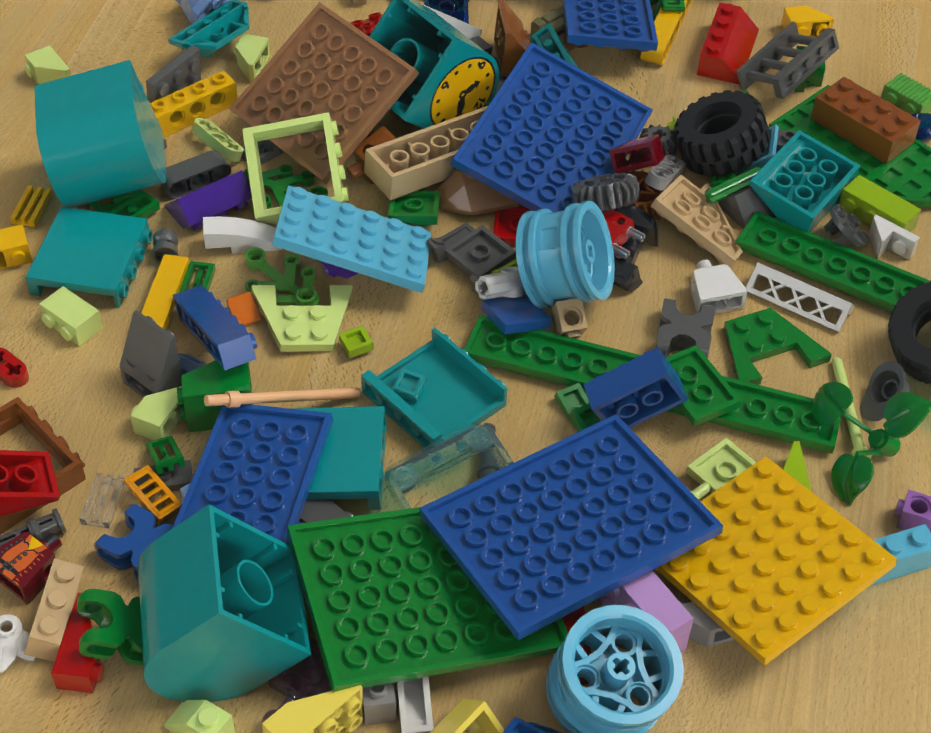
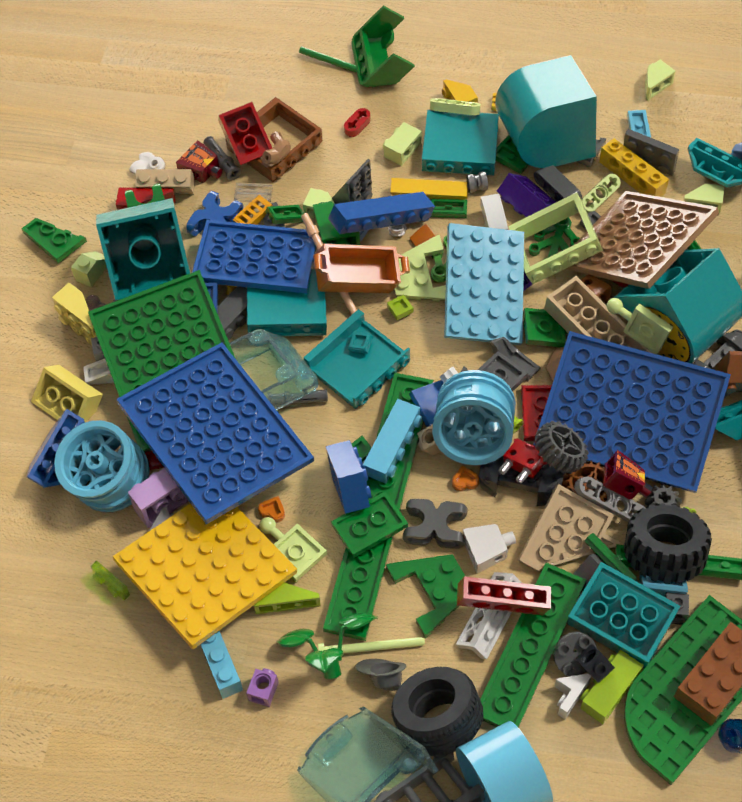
camera: 90 degrees right, 10 degrees up
none -> clear neon green plate [90,561,130,601]
none -> medium nougat arm [262,131,291,164]
none -> orange container [313,244,410,293]
none -> medium azure brick [363,399,422,483]
none -> yellowish green beam [430,98,481,115]
none -> orange tile [452,465,479,491]
none -> brick [457,576,551,615]
none -> black brick [576,643,615,683]
none -> yellowish green plate [607,298,673,354]

